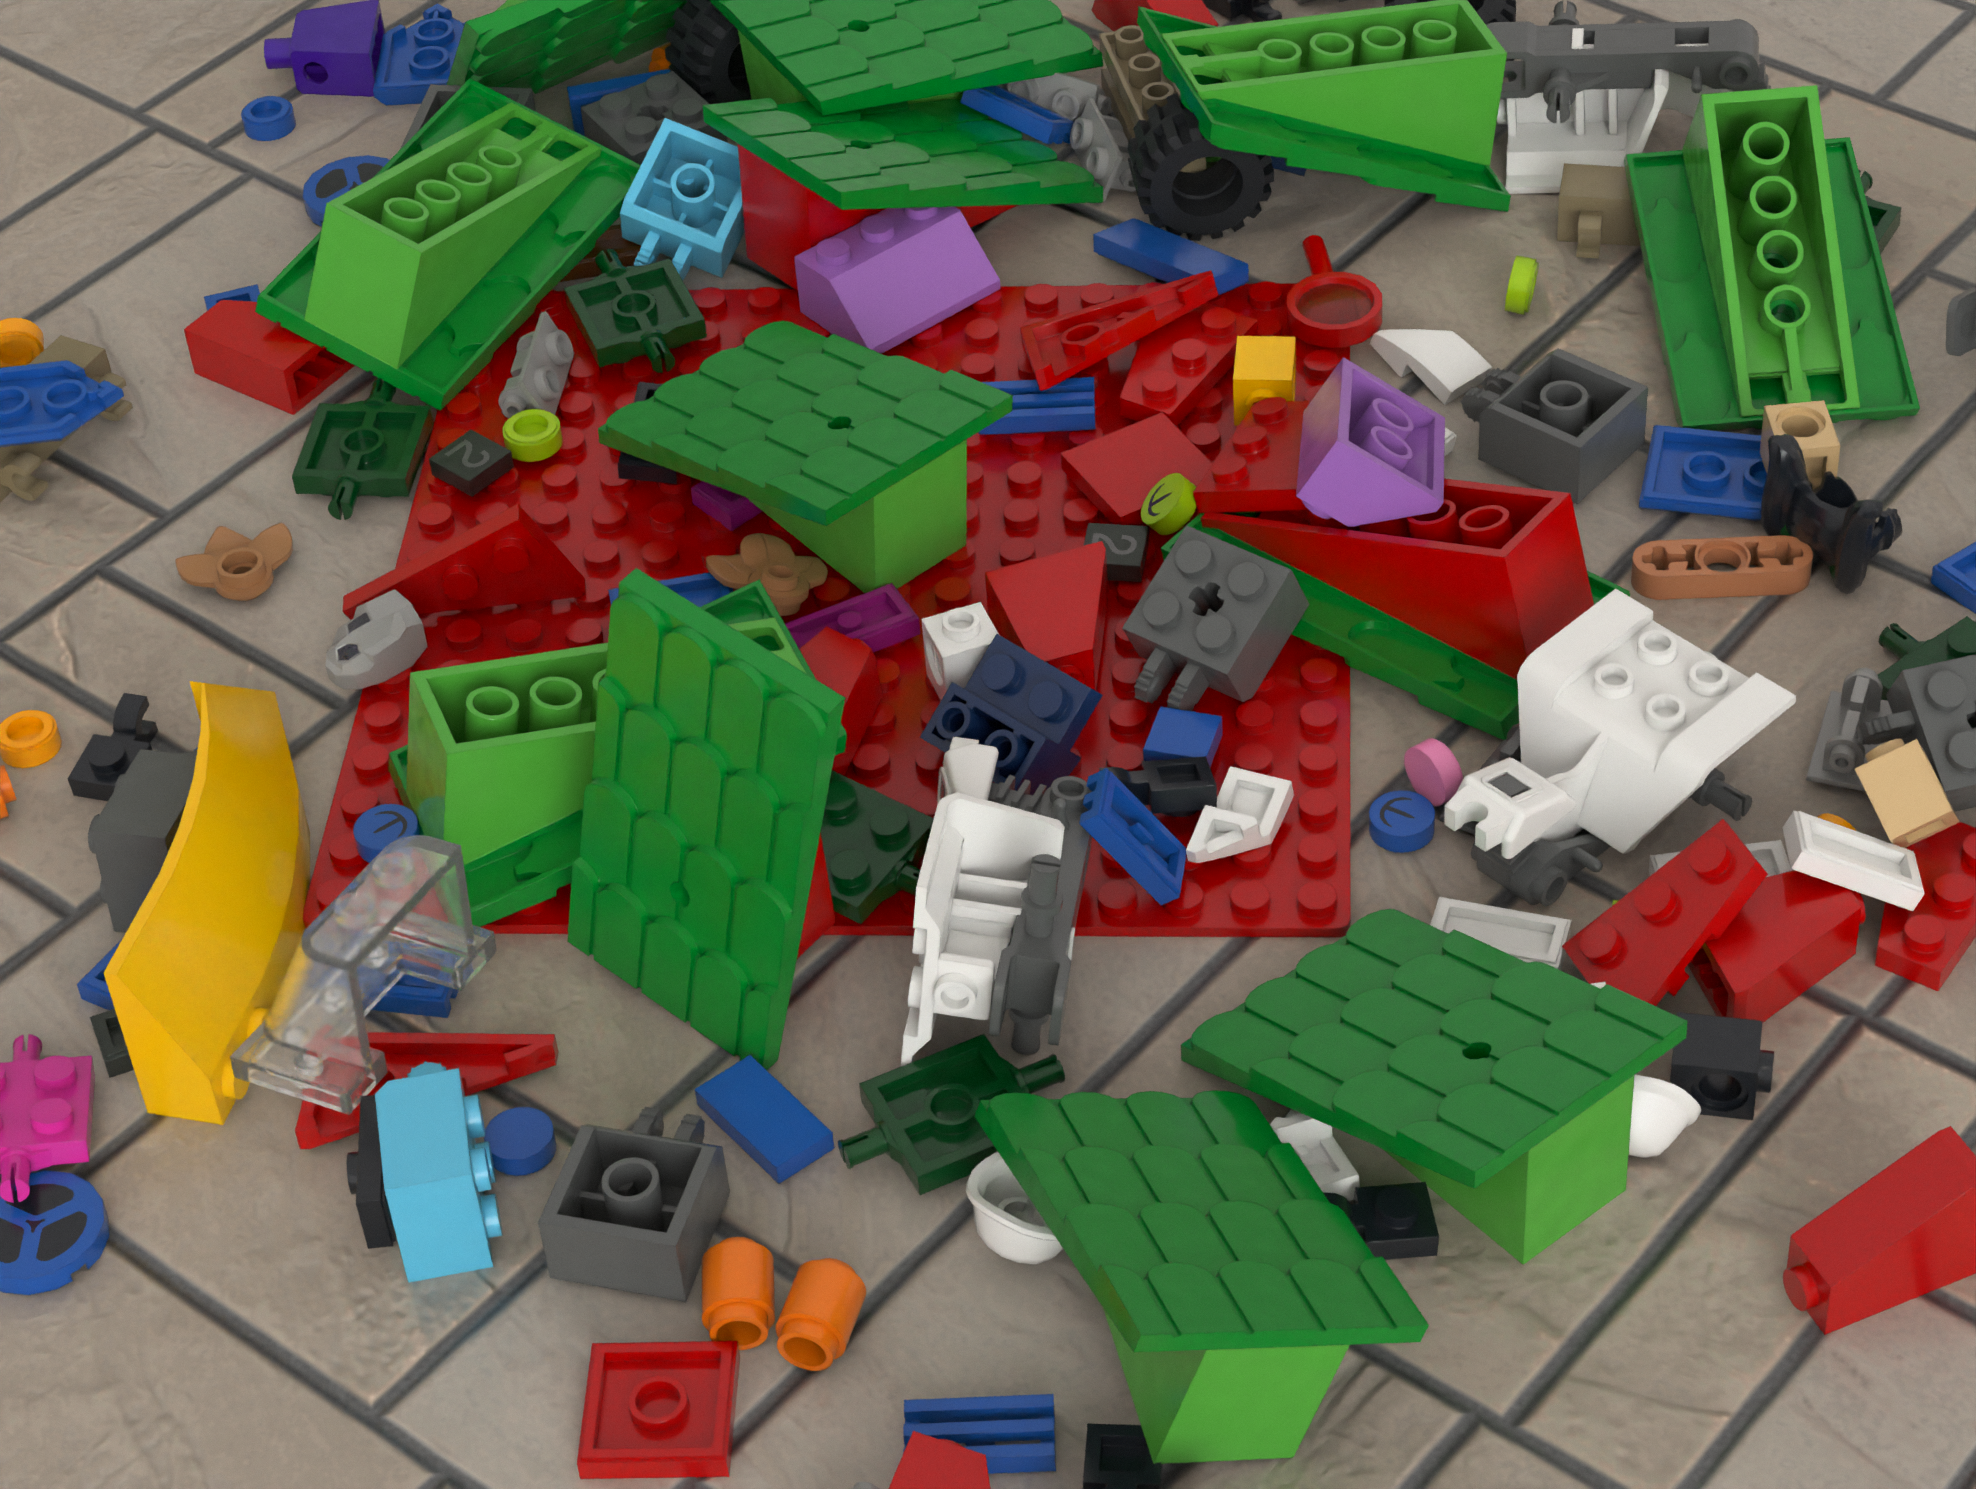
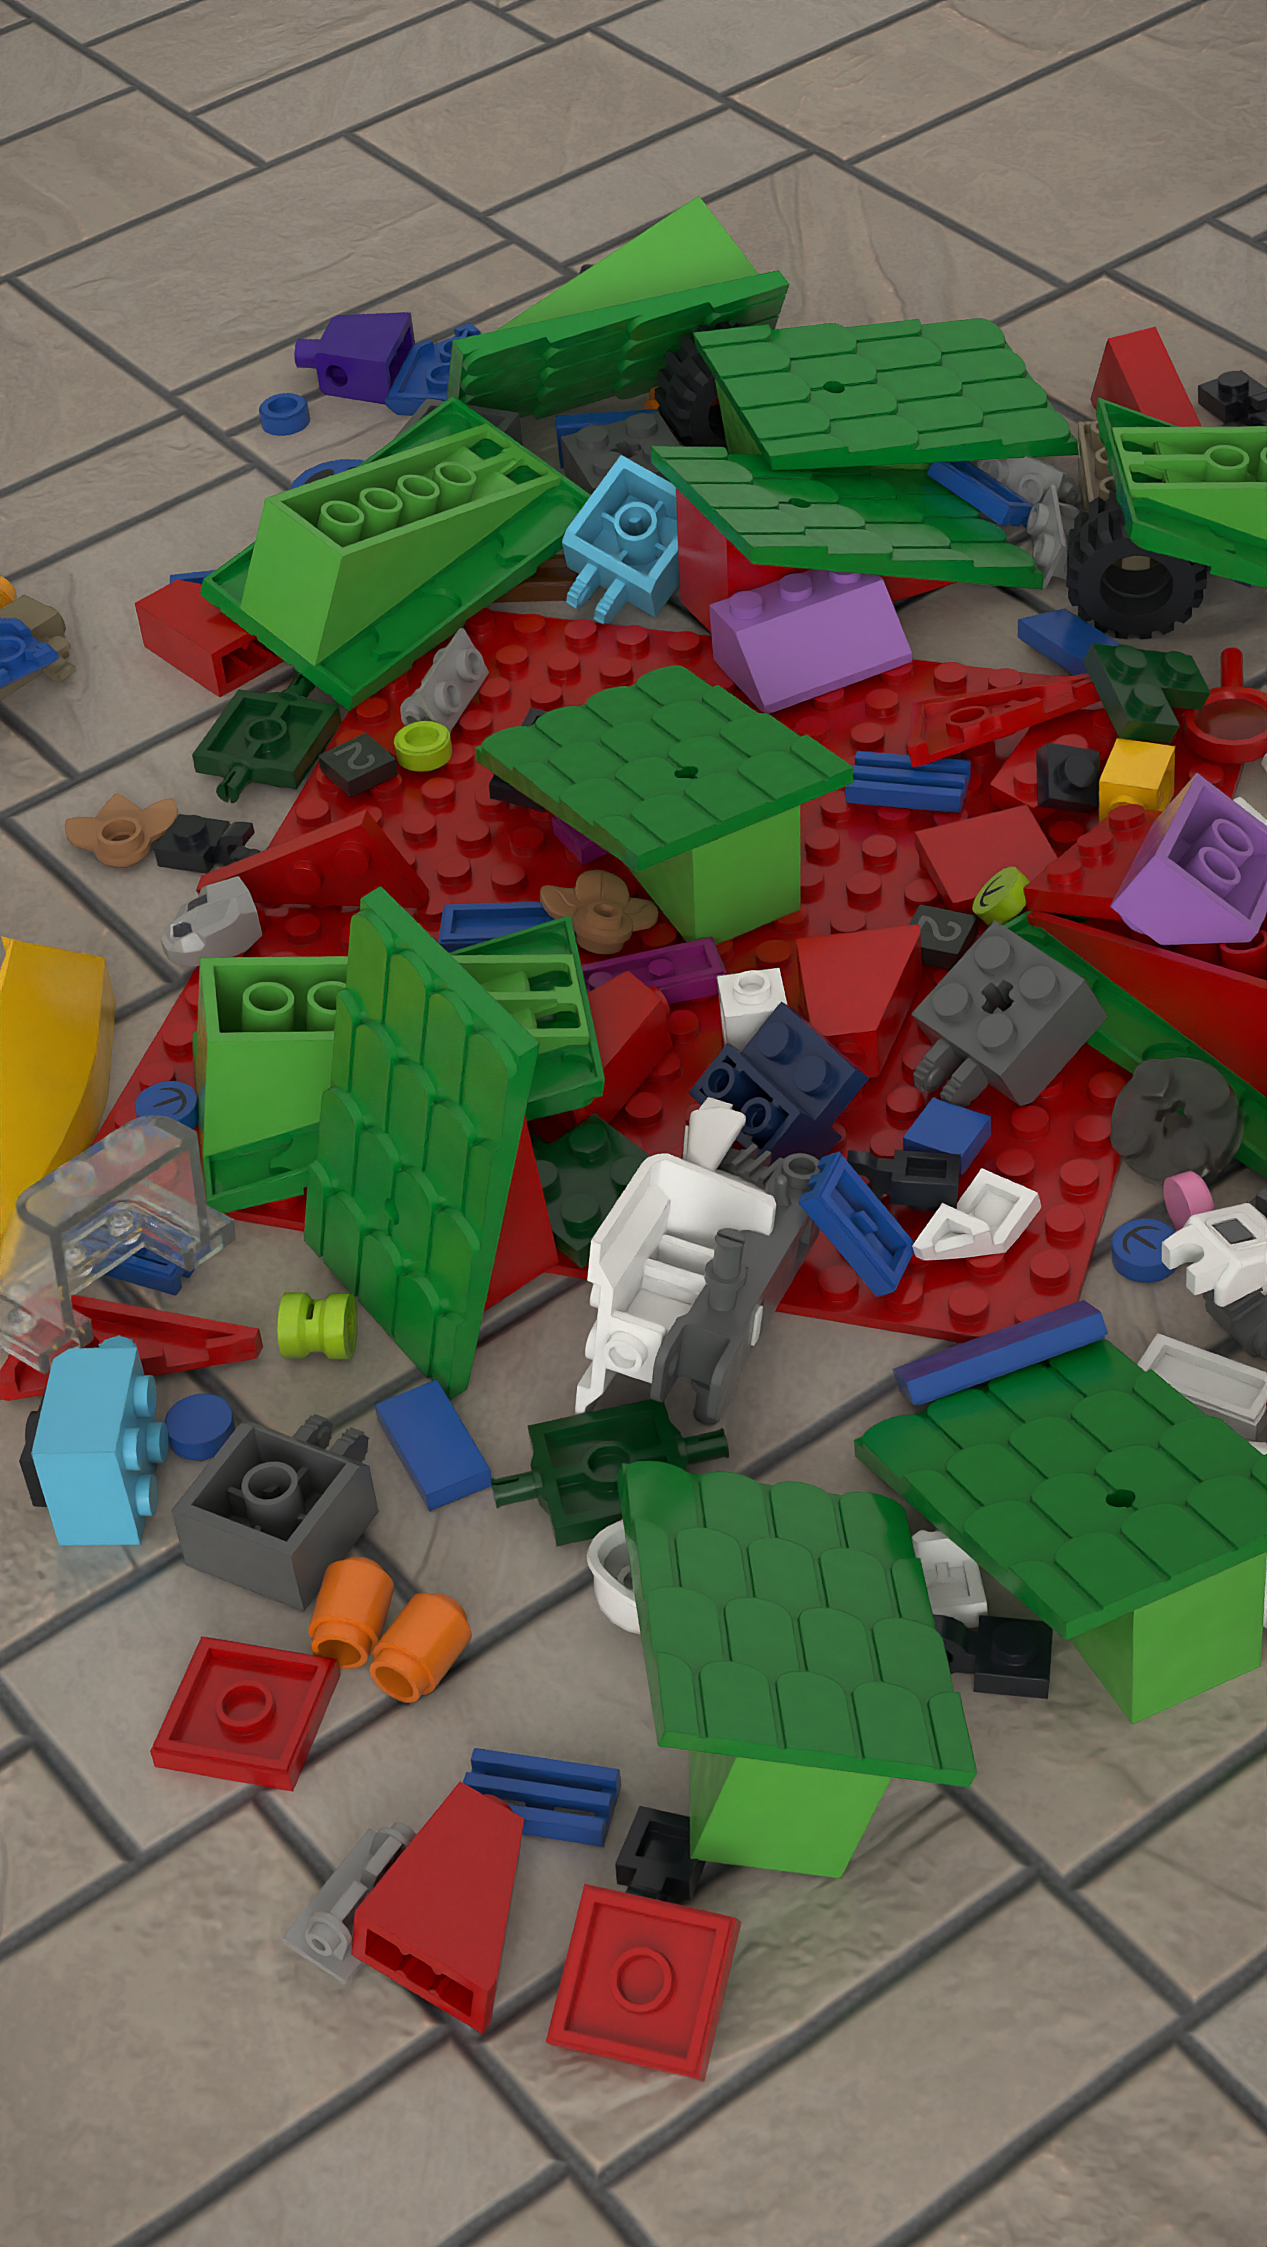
camera: 15 degrees right, 0 degrees up
dark green plate [564,249,707,373] -> none
none -> black plate [153,814,260,874]
none -> lime wheel [277,1292,358,1360]
none -> blue tile [892,1300,1108,1406]
none -> black plate [1036,743,1100,814]
none -> dark green plate [1083,643,1211,744]
none -> clear smoke plate [1110,1057,1245,1188]

